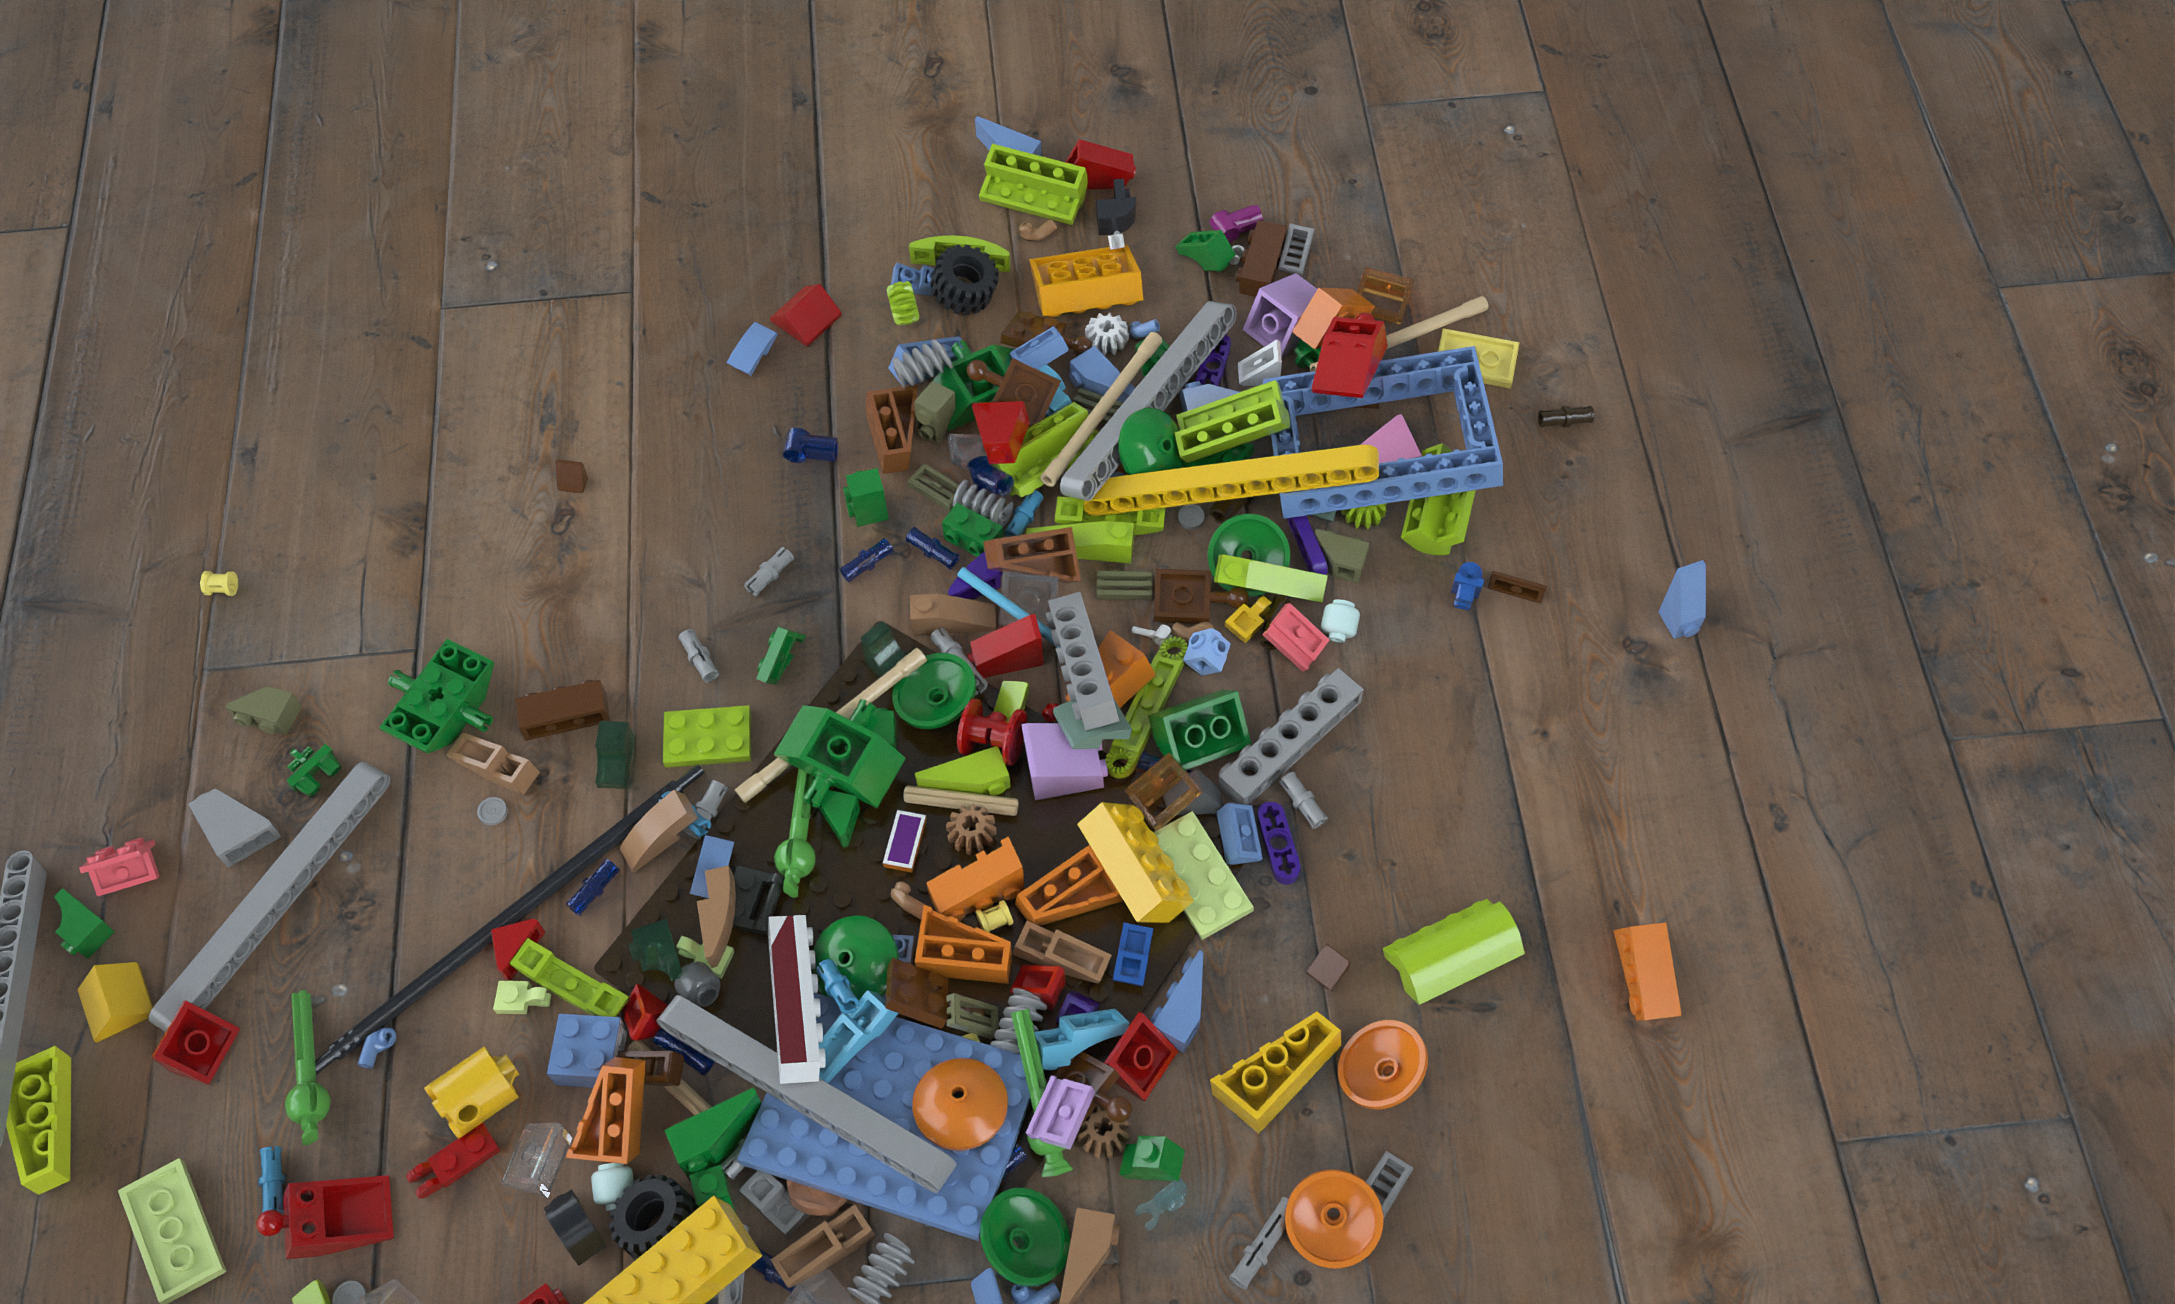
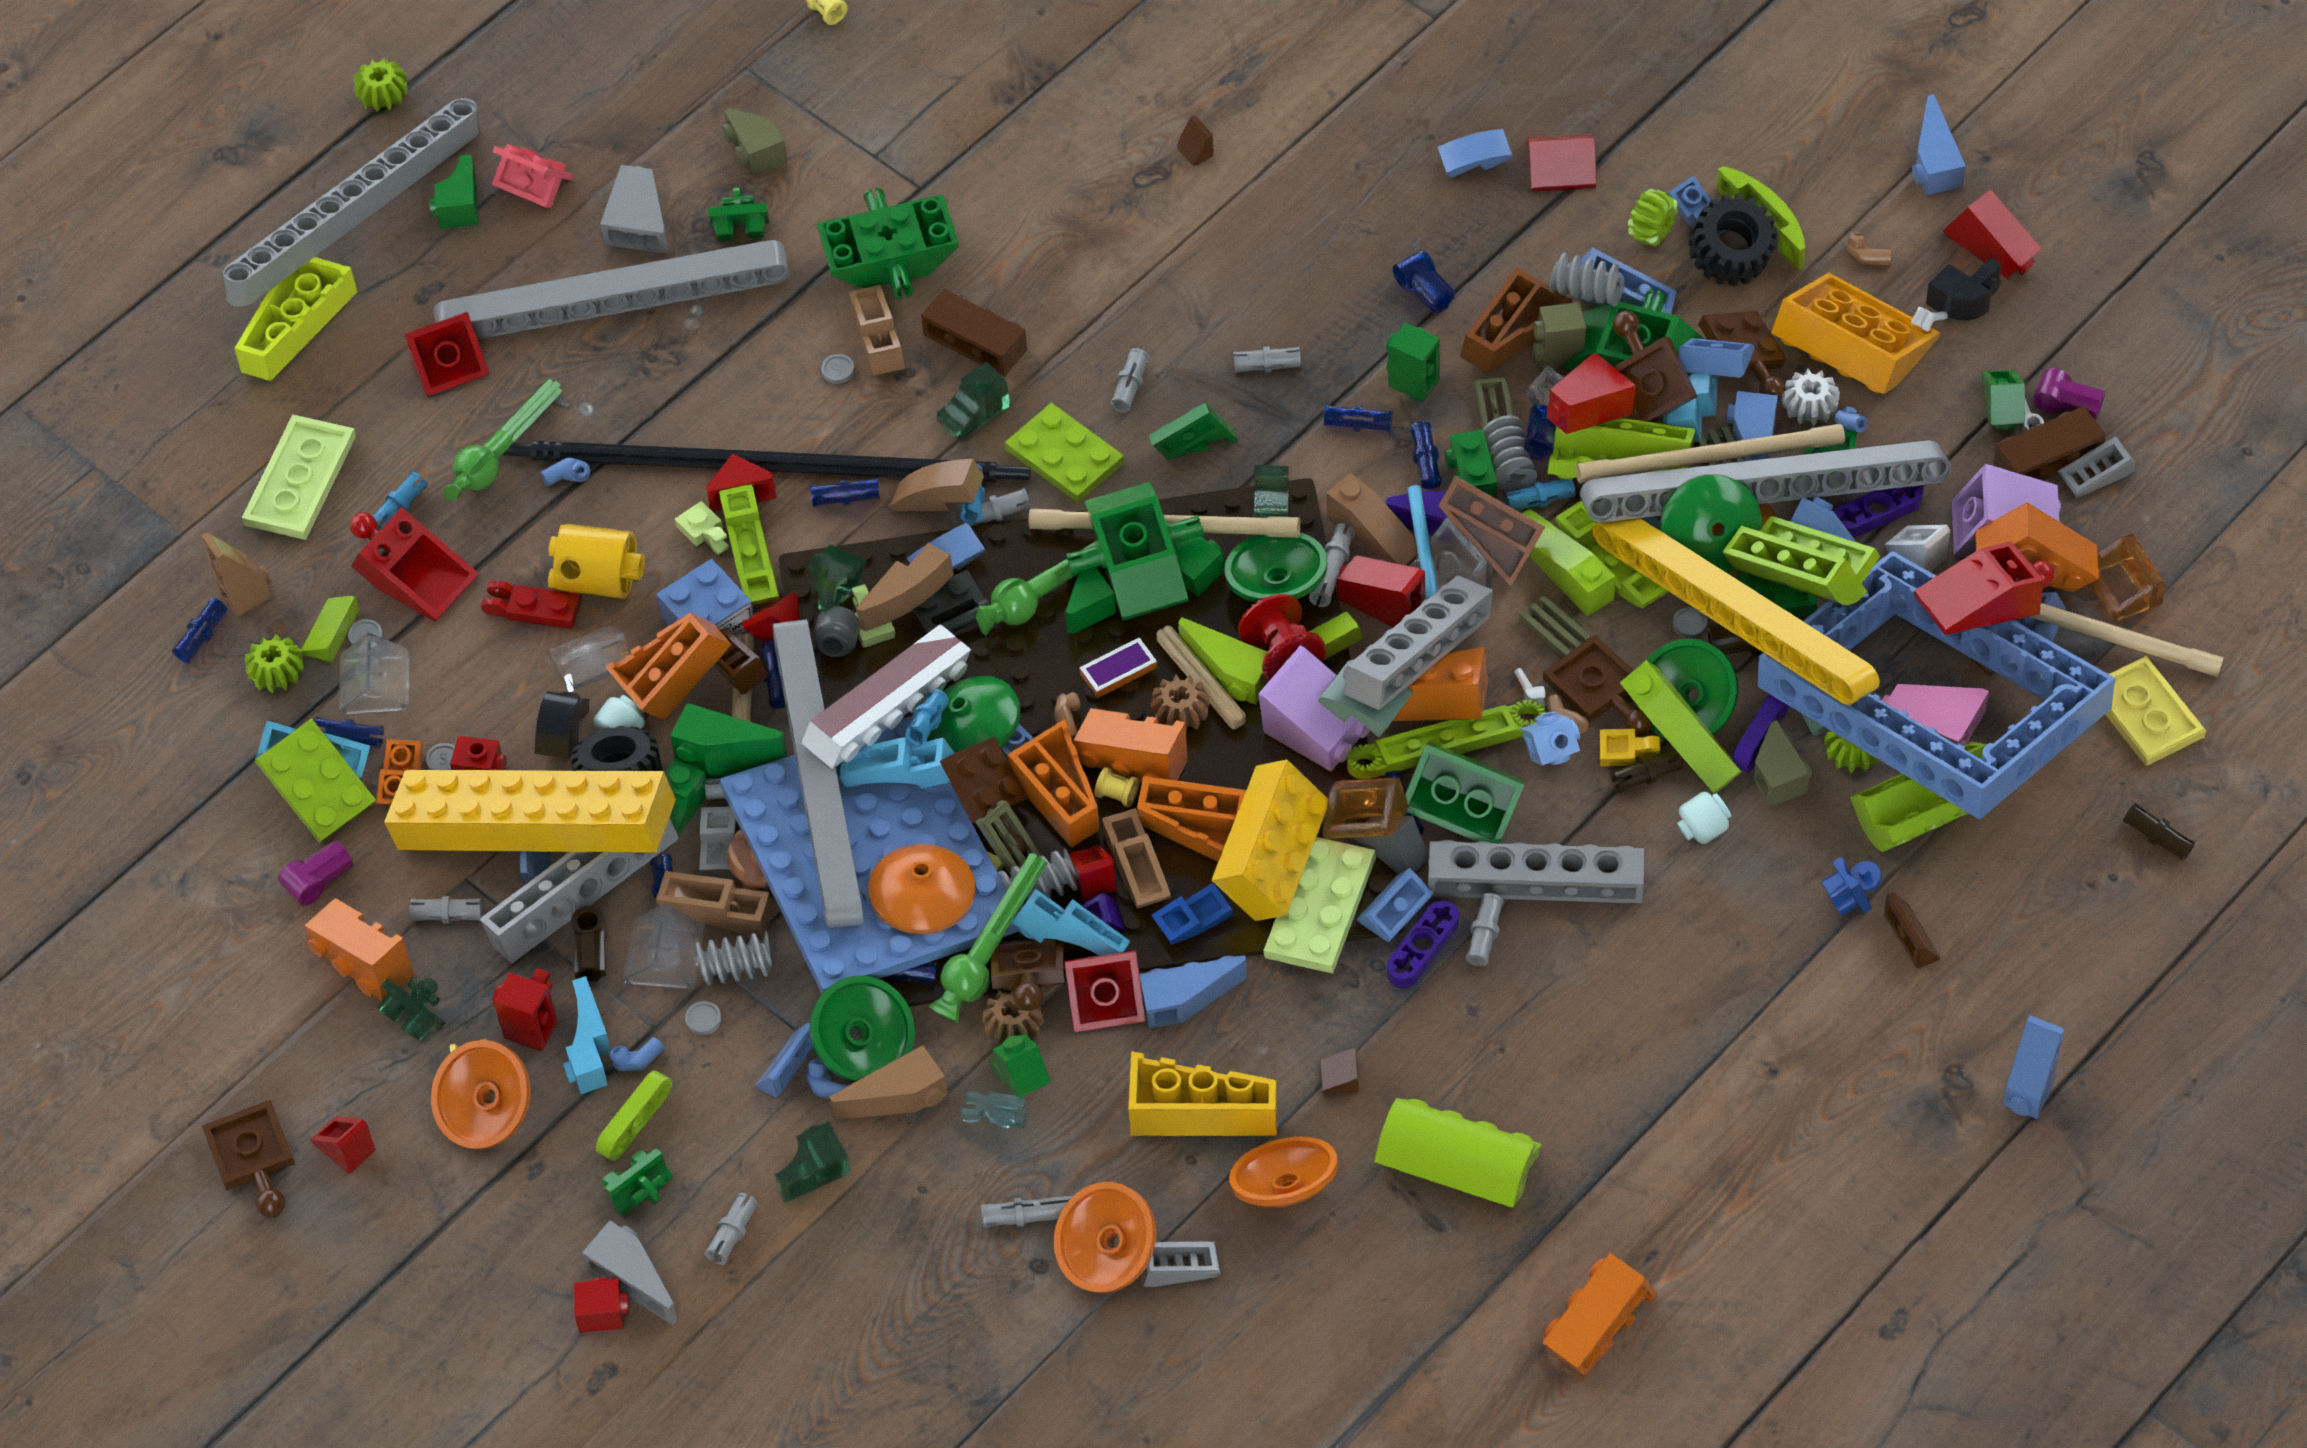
camera: 50 degrees right, 5 degrees down
yellow slope [78,962,153,1043] -> none
lime brick [979,143,1087,225] -> none
lavender plate [1026,1075,1095,1150] -> none
coral plate [1262,603,1329,672] -> none

